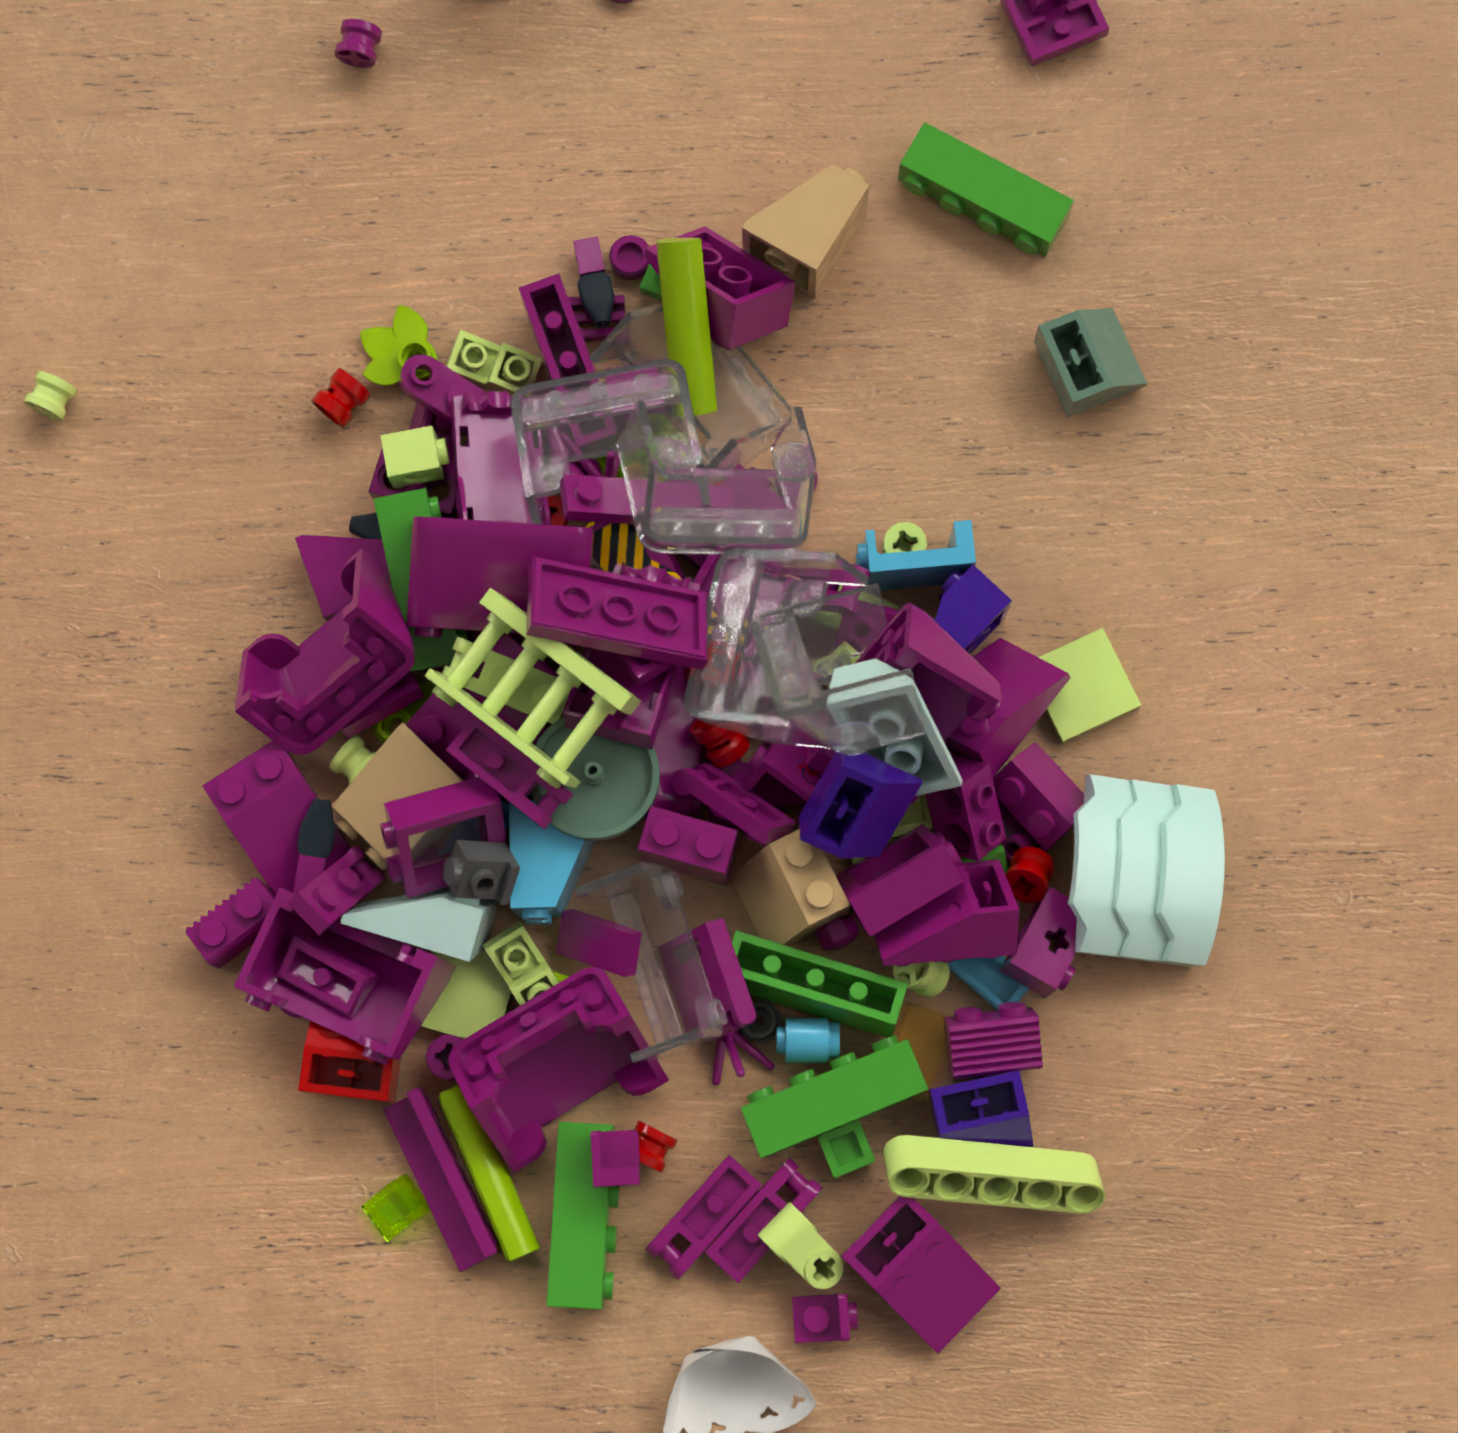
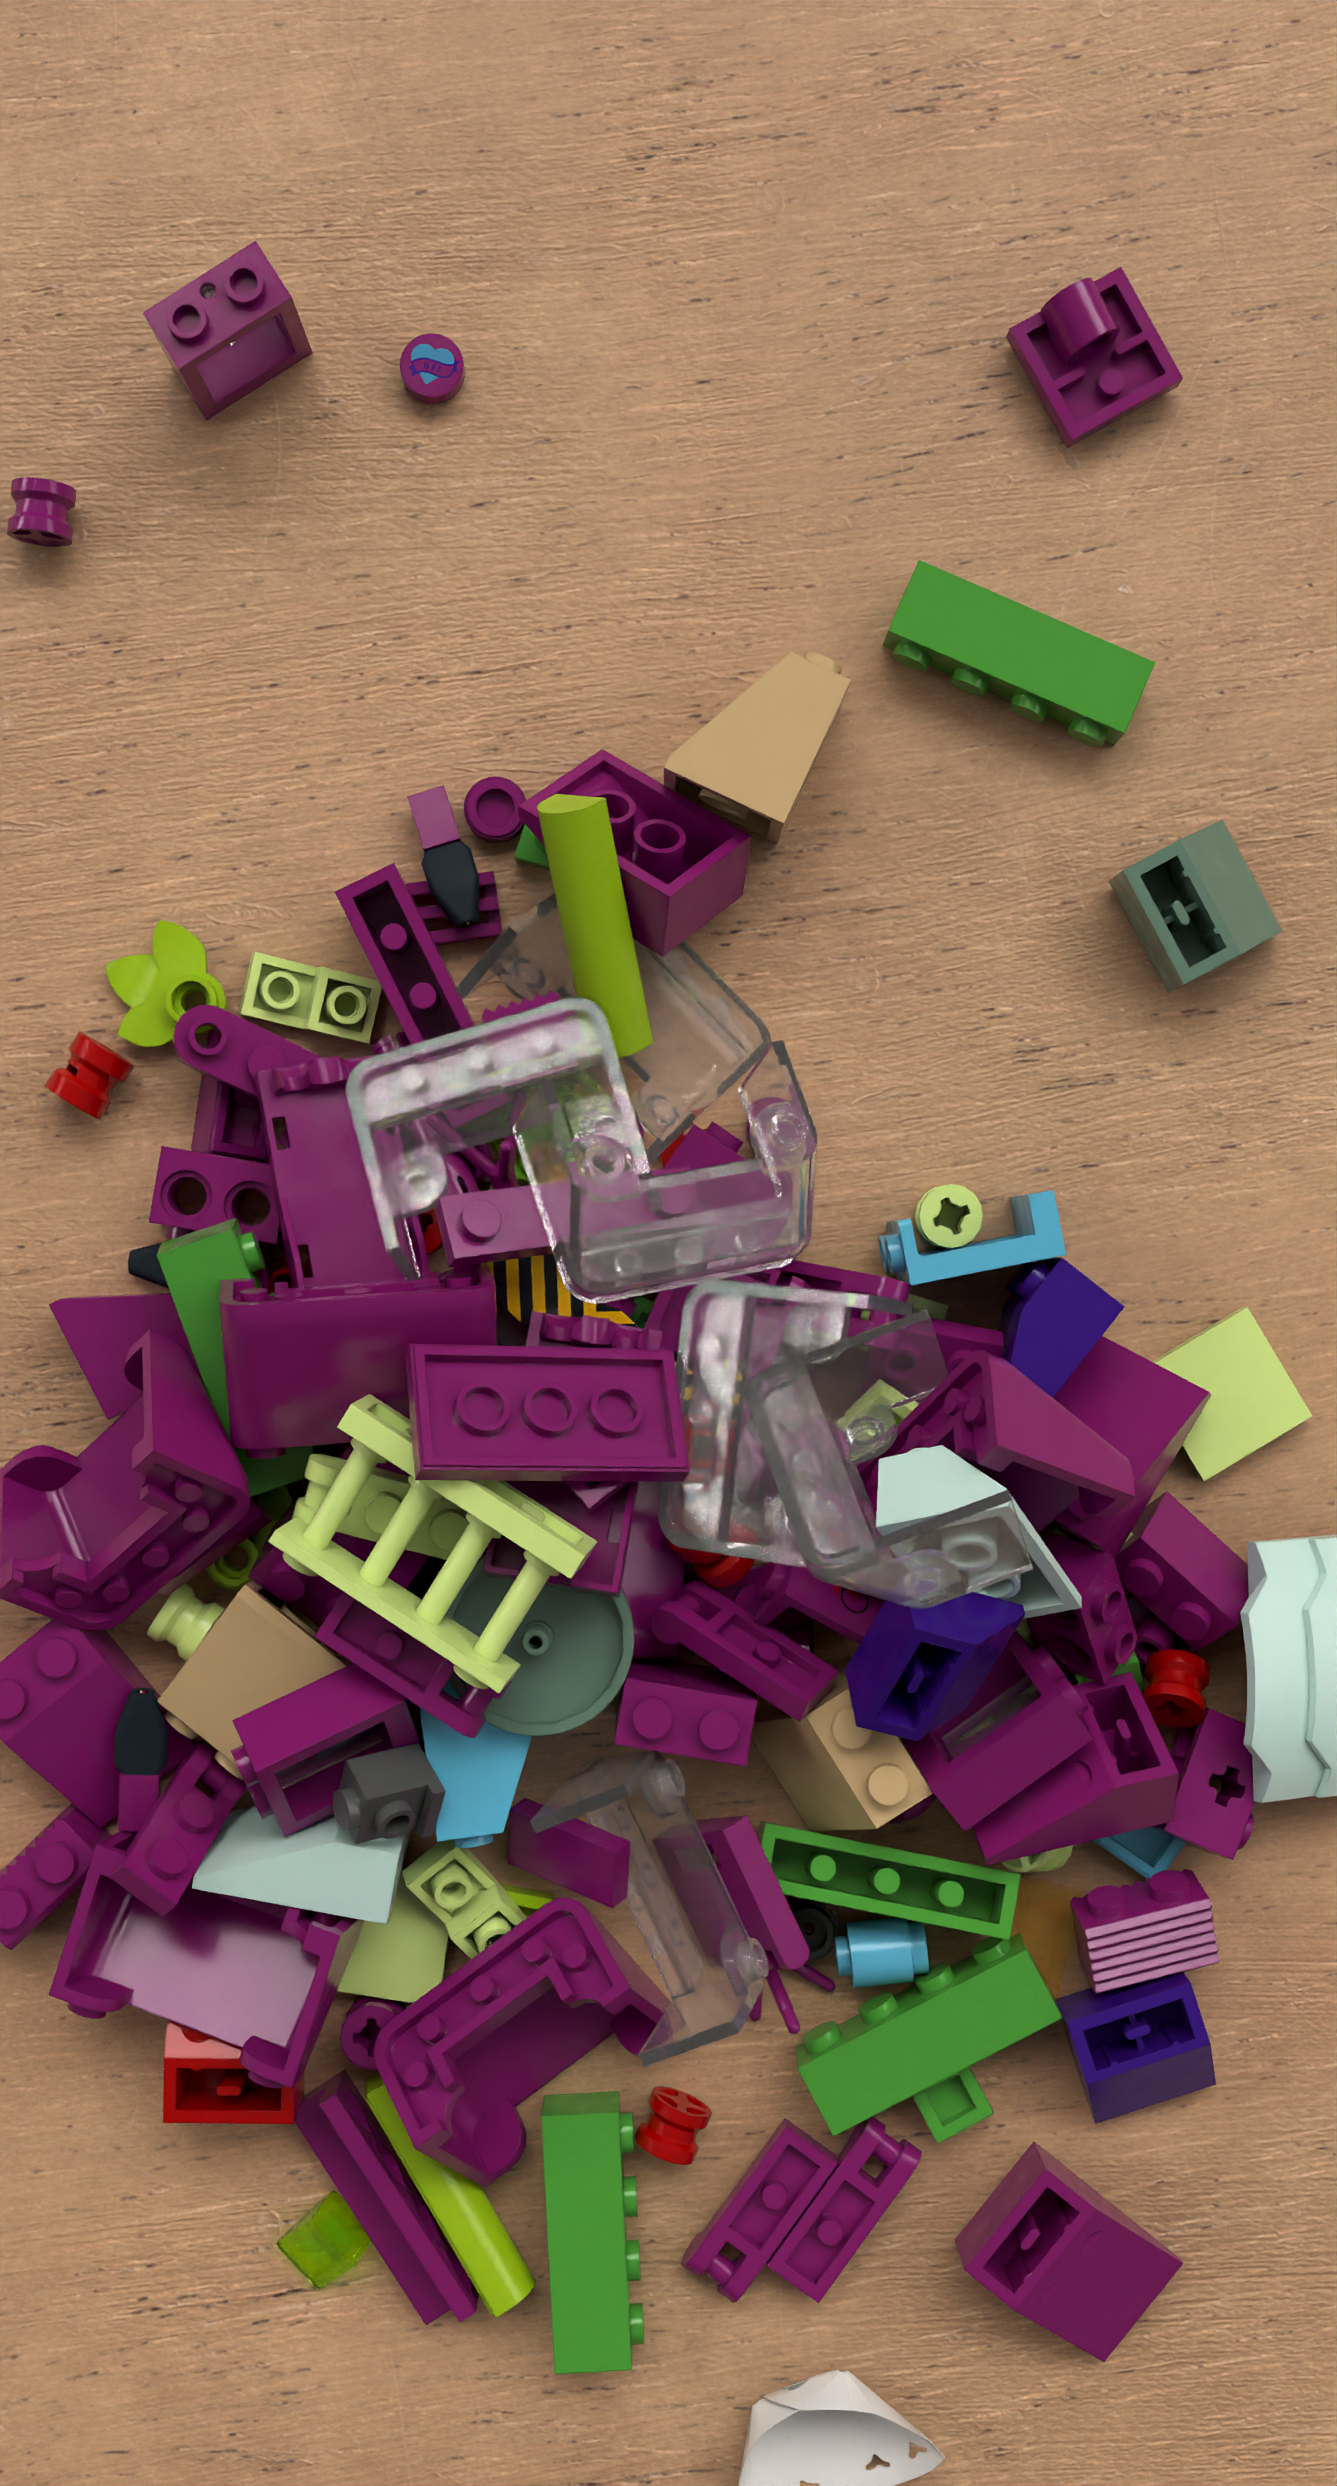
camera: 15 degrees left, 10 degrees up
magenta slope [276,934,380,1018] -> none
yellowish green brick [380,426,450,488] -> none
magenta panel [591,1130,641,1187] -> none
yellowish green piece [757,1202,844,1290] -> none
magenta bracket [792,1293,858,1343] -> none
yellowish green beam [883,1135,1106,1214] -> none

